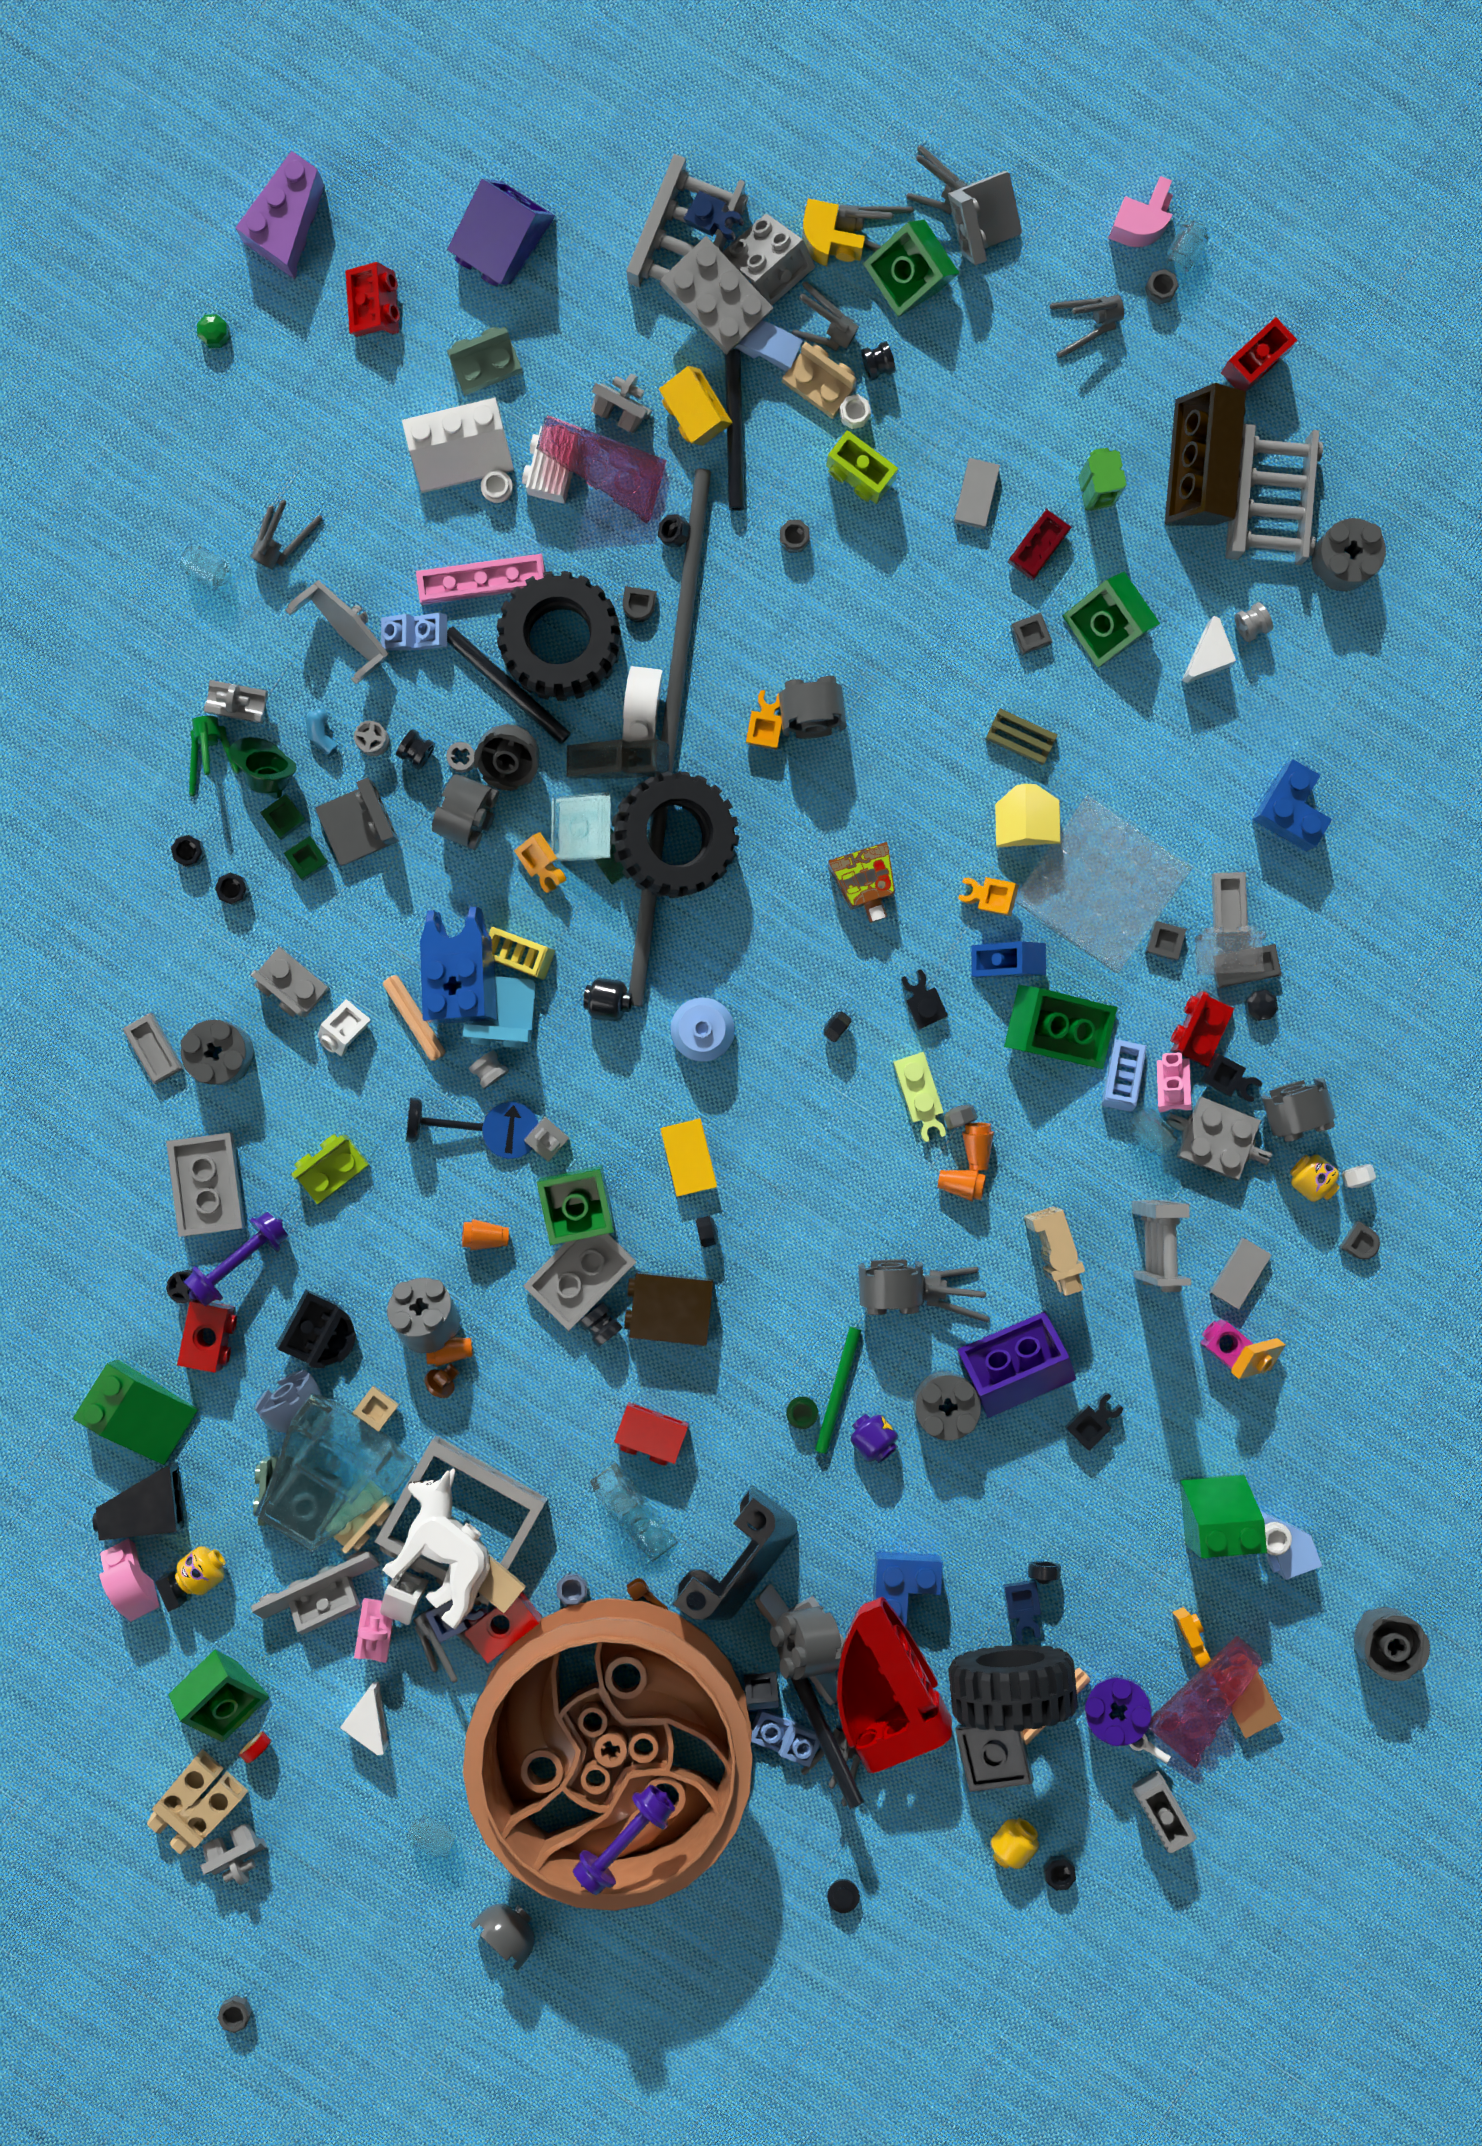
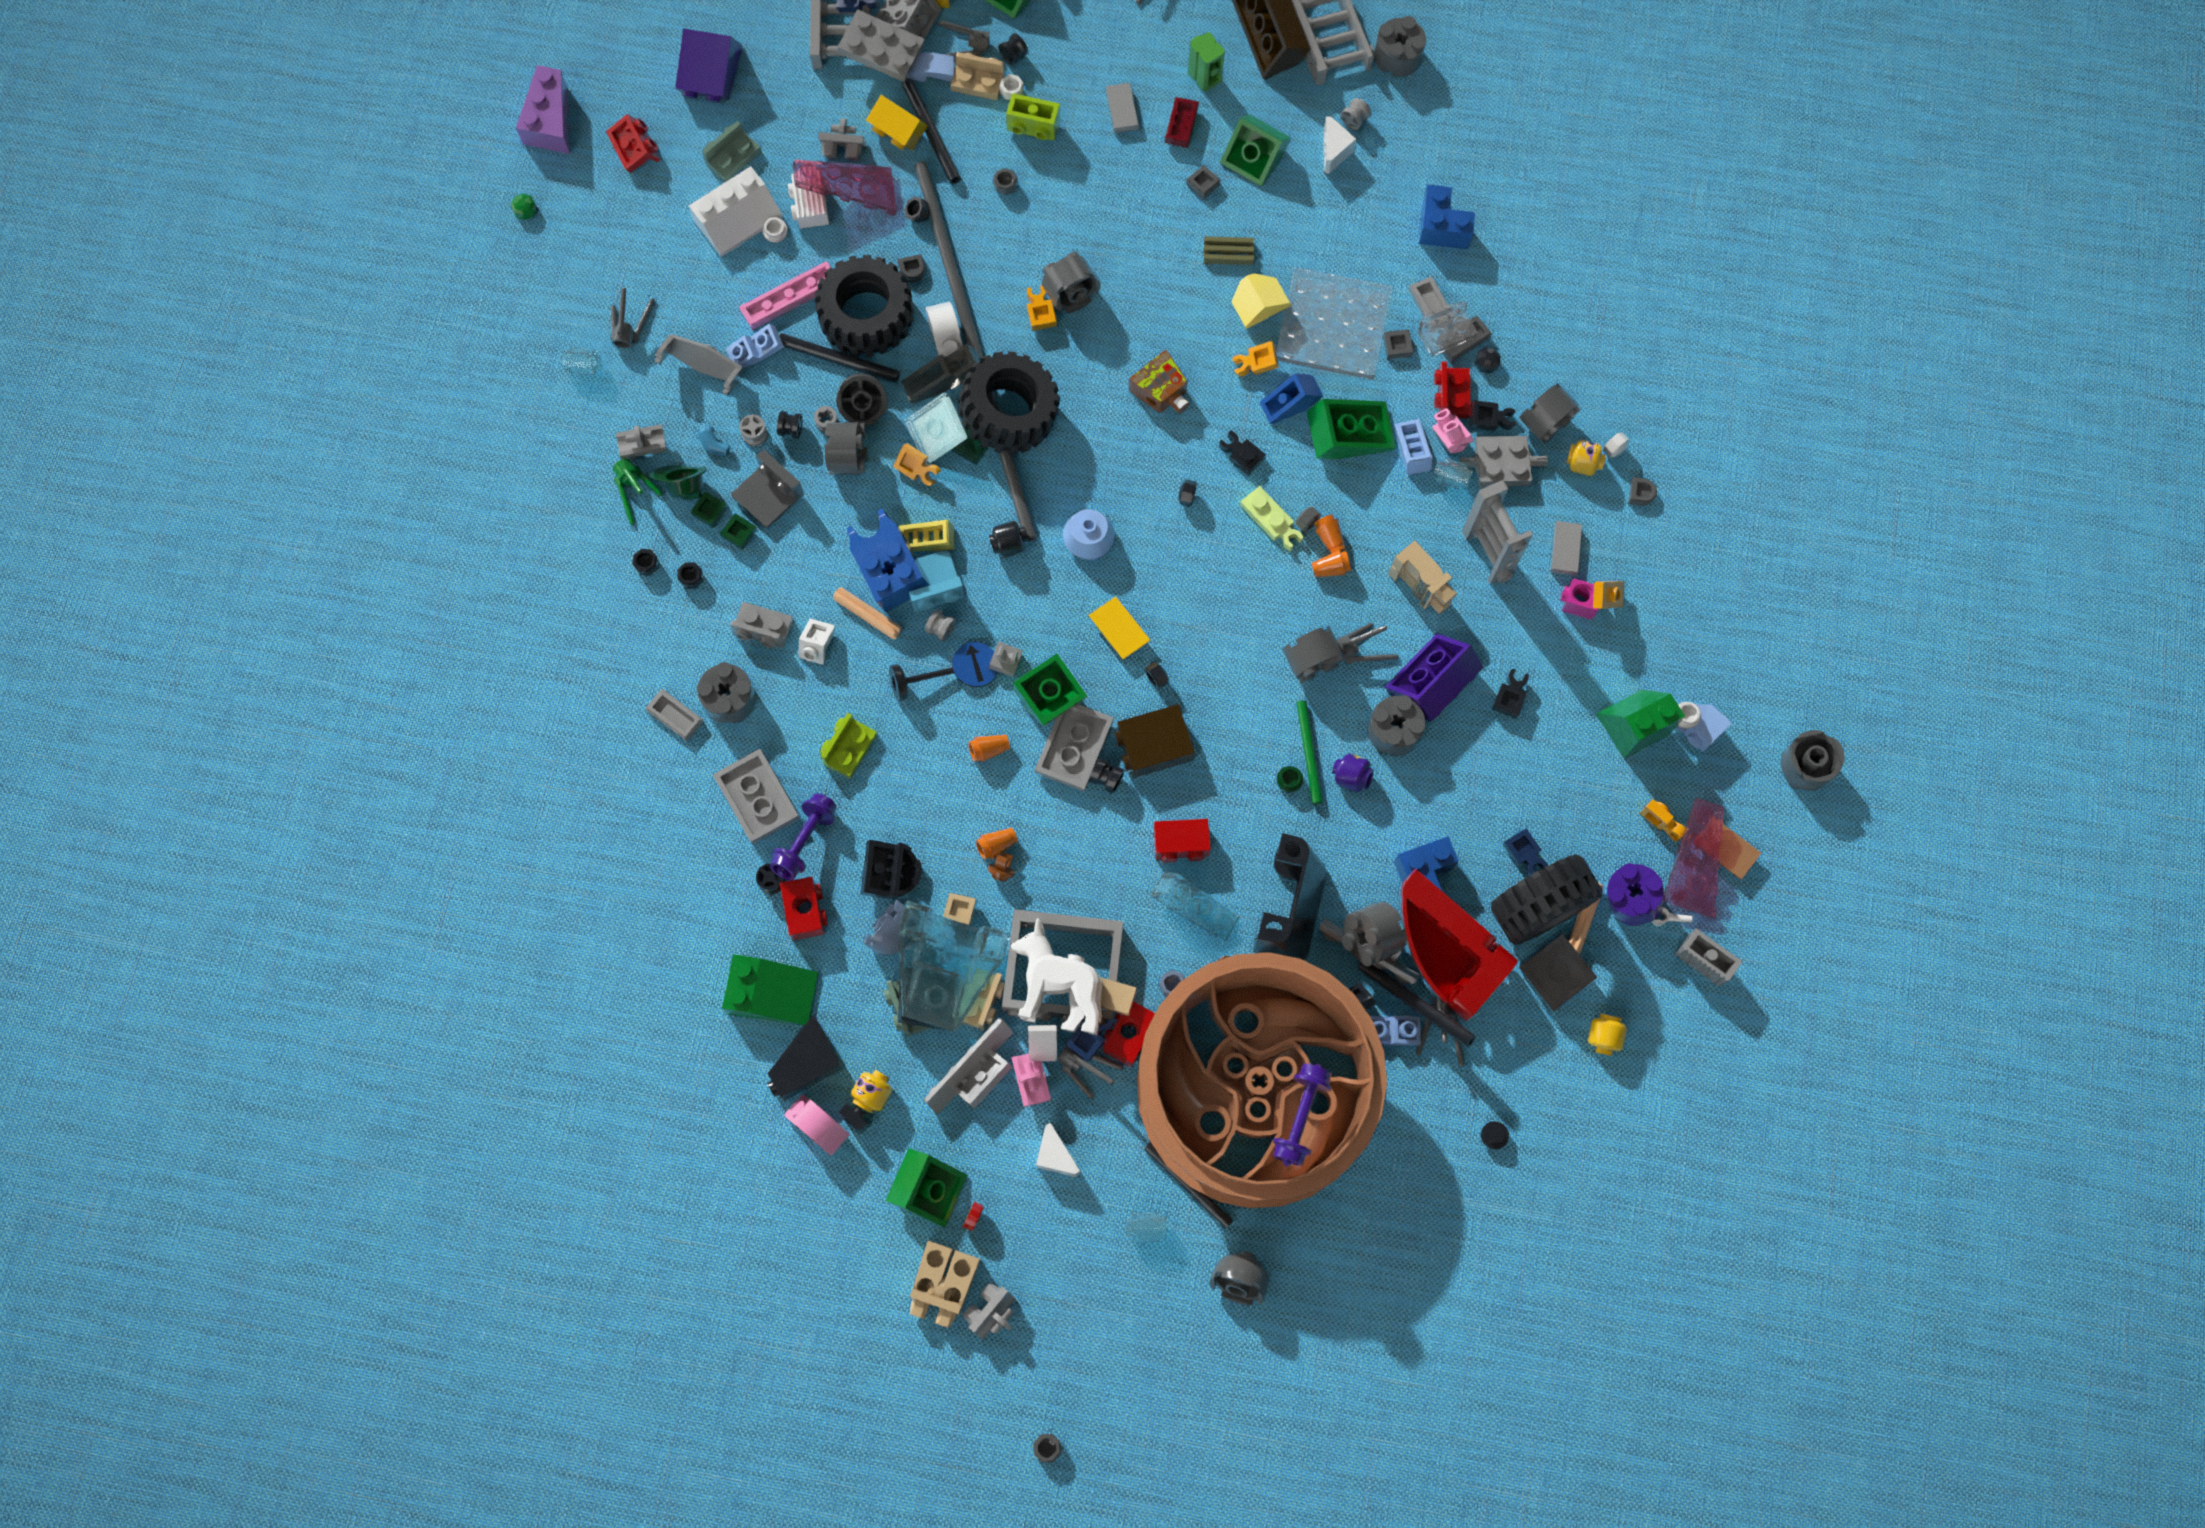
camera: 20 degrees left, 15 degrees down
brick [387,1278,460,1353] -> none
black tile [1028,1561,1061,1584] -> none
black tile [1043,1855,1076,1891] -> none

